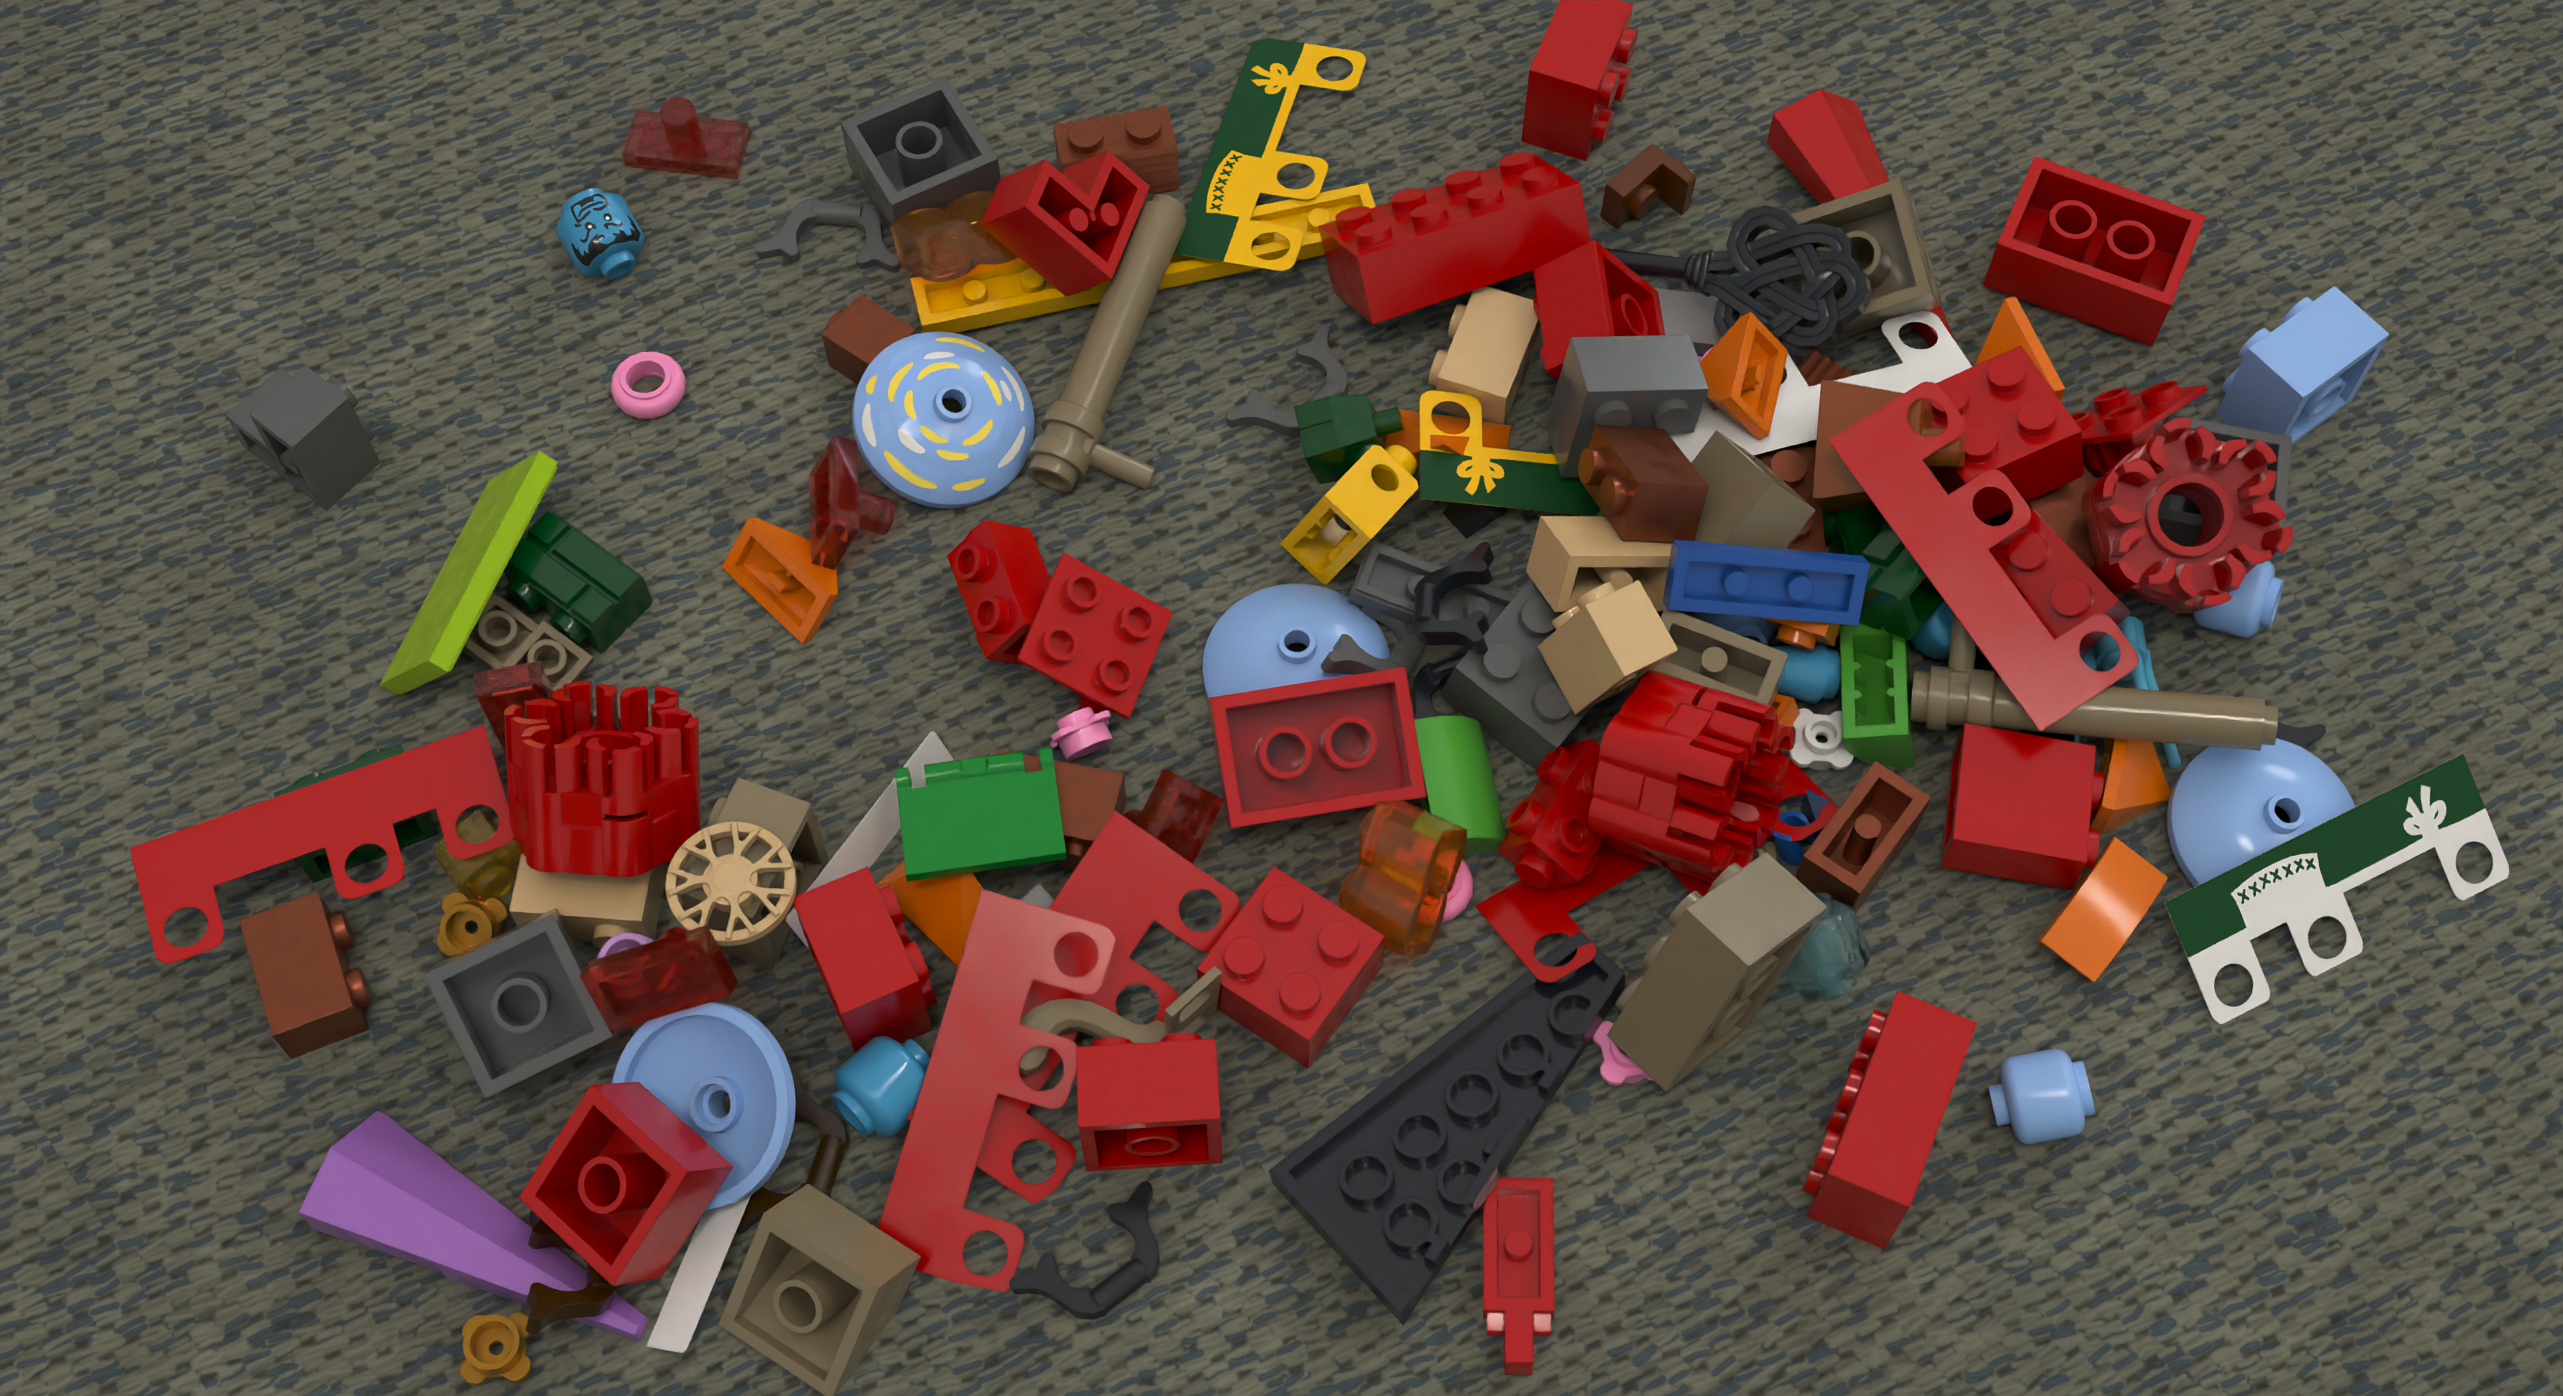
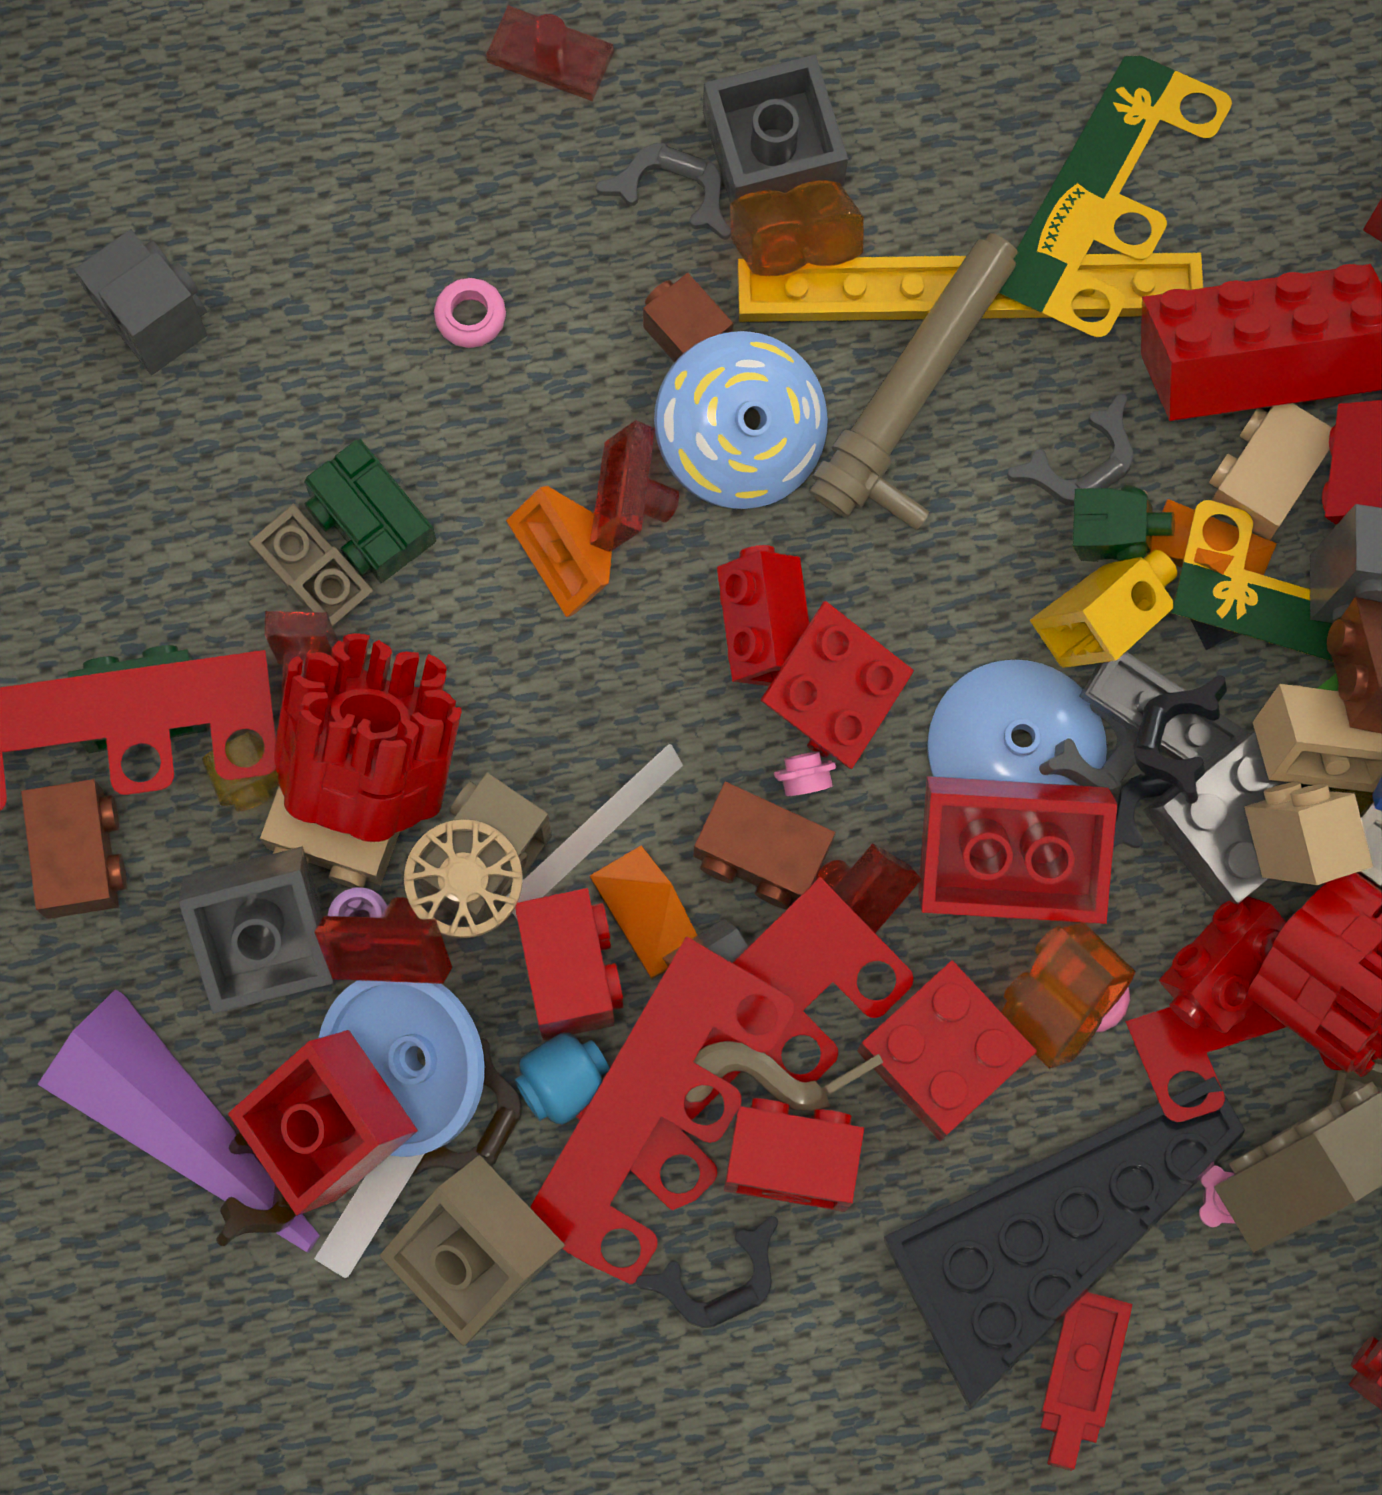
camera: 10 degrees right, 15 degrees up
lime tile [380,450,558,695] -> none
pearl gold plate [437,891,508,956] -> none
pearl gold plate [460,1312,532,1386] -> none
dark azure head [556,188,645,280] -> none
green piece [895,747,1067,882] -> none
red brick [980,150,1150,297] -> none
copper brick [1053,105,1180,194] -> none
bright green brick [1414,716,1506,857] -> none

